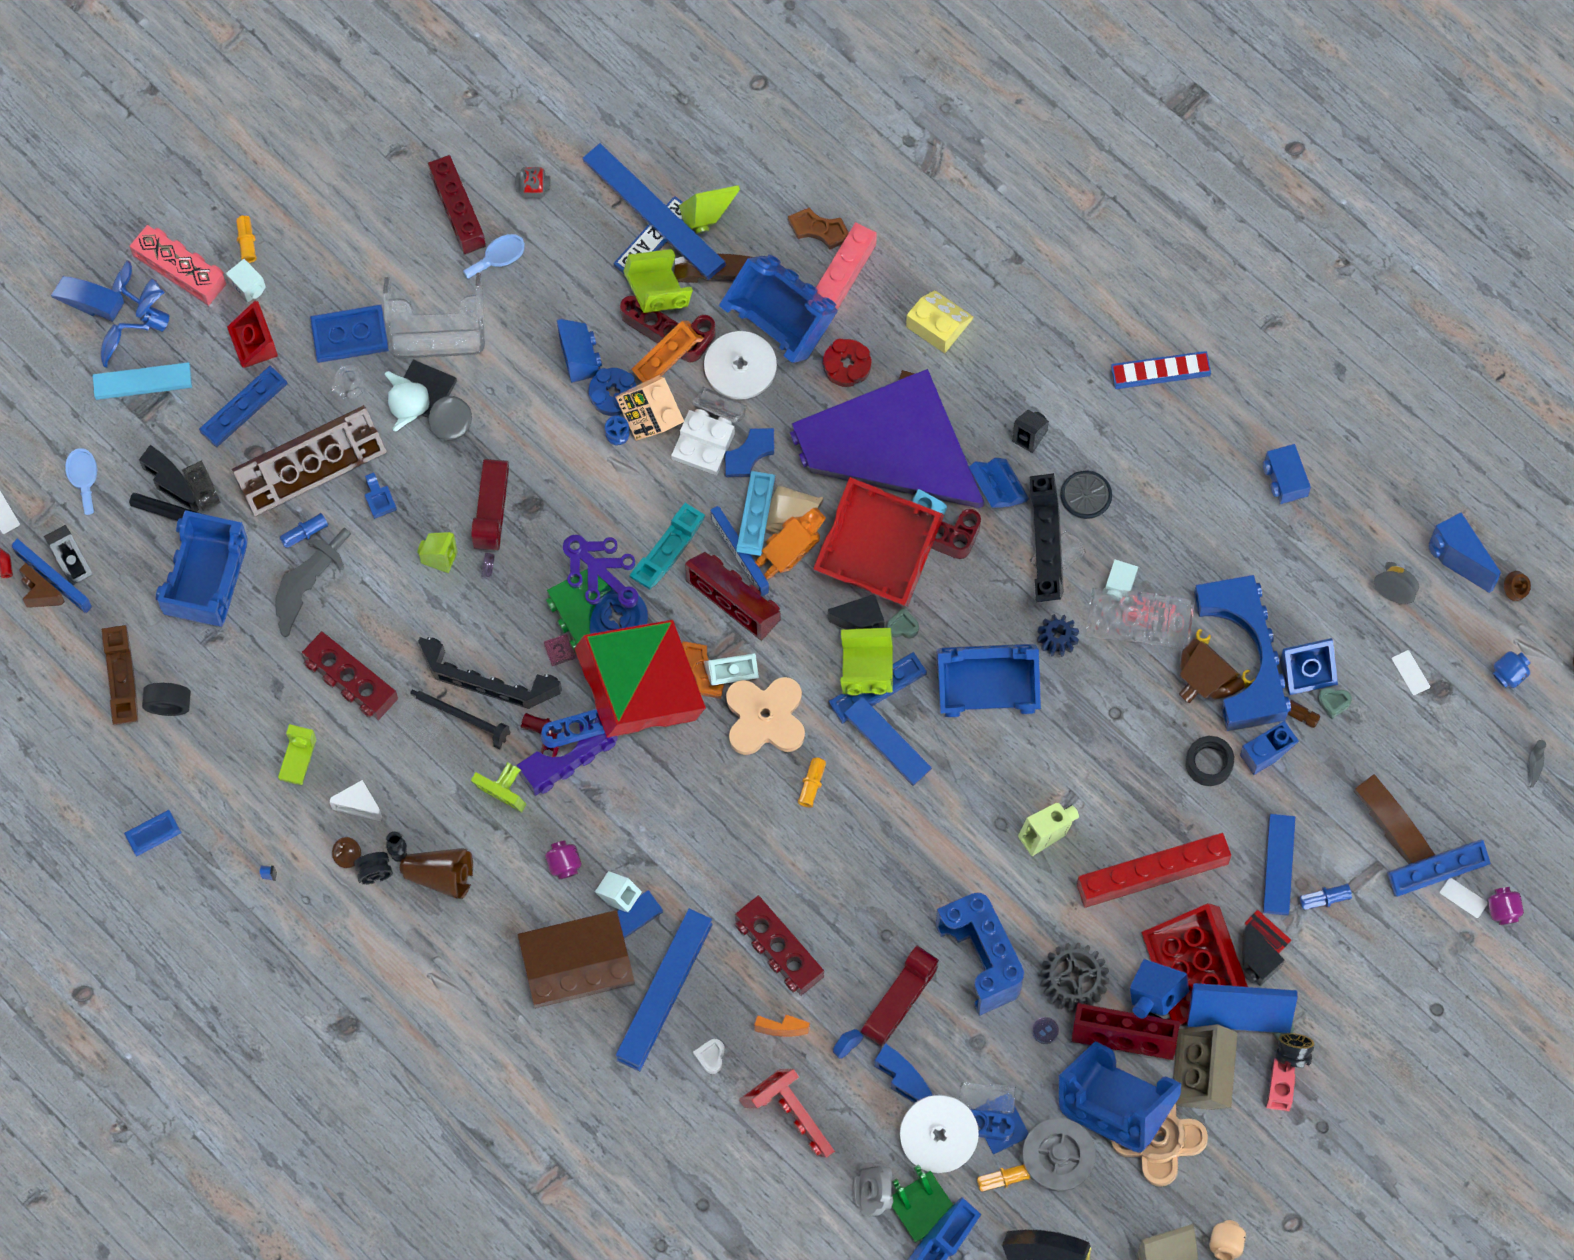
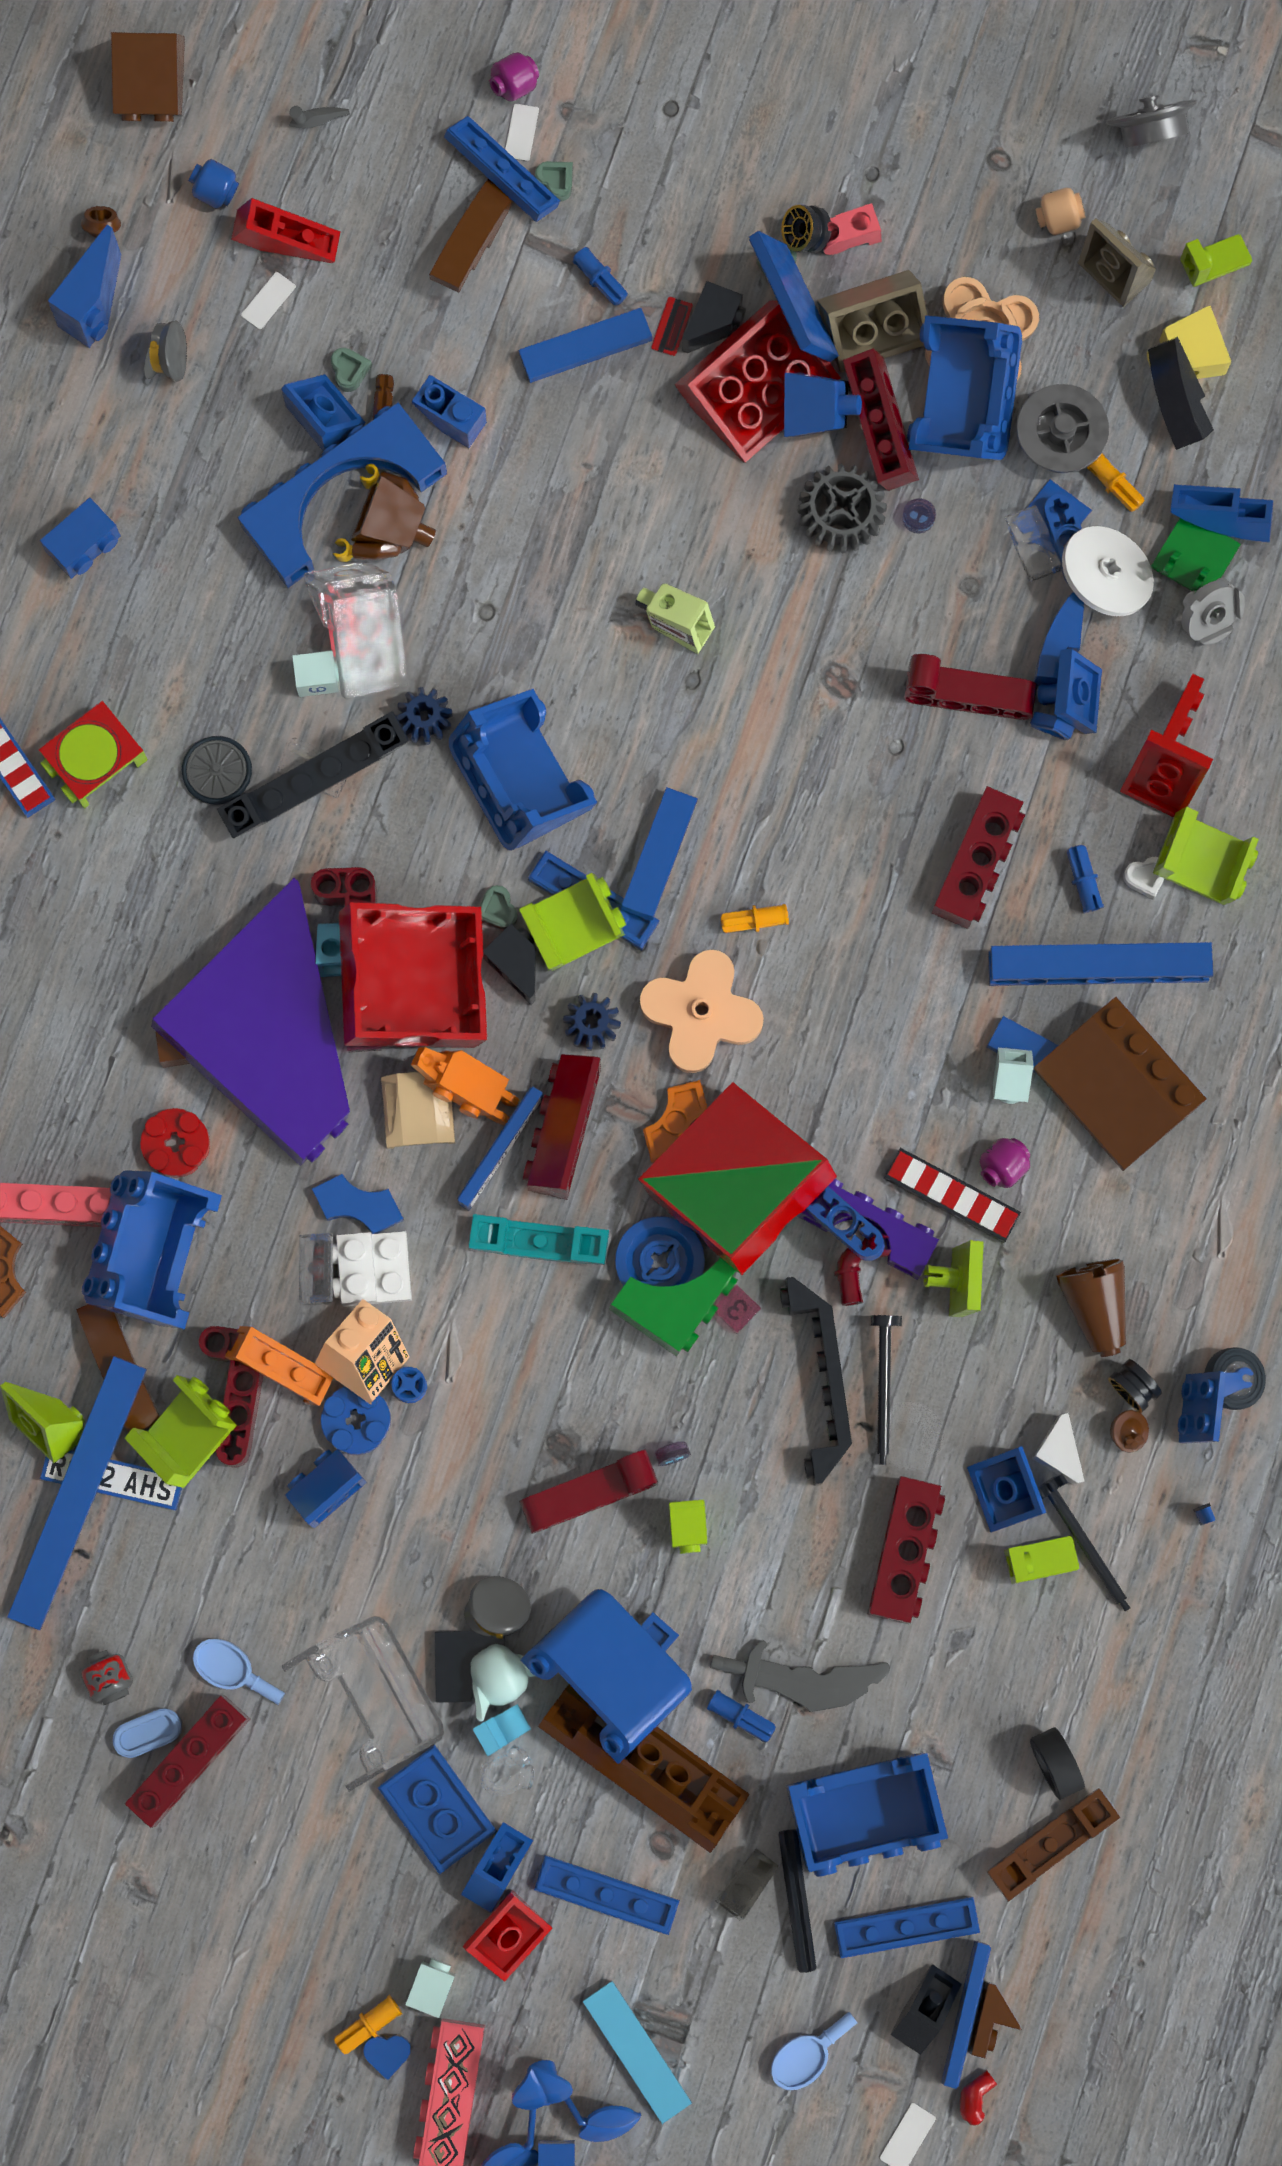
camera: 120 degrees left, 10 degrees up
blue tile [124,810,181,857] -> none
black slope [139,445,199,512] -> none
black pin [386,832,407,862] -> none
dark purple plant [563,535,639,608] -> none
white piece [704,331,777,399] -> none
light aqua slope [704,653,759,685] -> none
medium azure tile [736,471,775,556] -> none
orange slope [754,1015,810,1037] -> none
light yellow slope [906,290,974,354] -> none
blue windscreen [935,892,1024,1016] -> none
blue slope [969,457,1029,508] -> none
black slope [1012,409,1049,453] -> none
red brick [1076,833,1232,908] -> none
black tyre [1185,735,1235,786] -> none
none -> panel [38,700,148,809]
none -> light blue tile [113,1709,182,1758]
none -> red slope [231,198,341,263]
none -> blue tile [363,2035,411,2080]
none -> blue arch [461,1822,533,1913]
none -> medium azure leg [473,1704,531,1756]
none -> blue windscreen [520,1589,692,1764]
none -> sand green tile [535,161,573,202]
none -> dark blue gear [563,993,621,1051]
none -> blue tile [834,1897,980,1958]
none -> tile [884,1147,1021,1243]
none -> blue slope [967,1446,1047,1533]
none -> black piece [1037,1474,1130,1612]
none -> blue tile [1038,649,1102,734]
none -> blue axle [1067,845,1104,913]
none -> lime panel [1153,807,1259,905]
none -> blue plate [1178,1347,1266,1444]

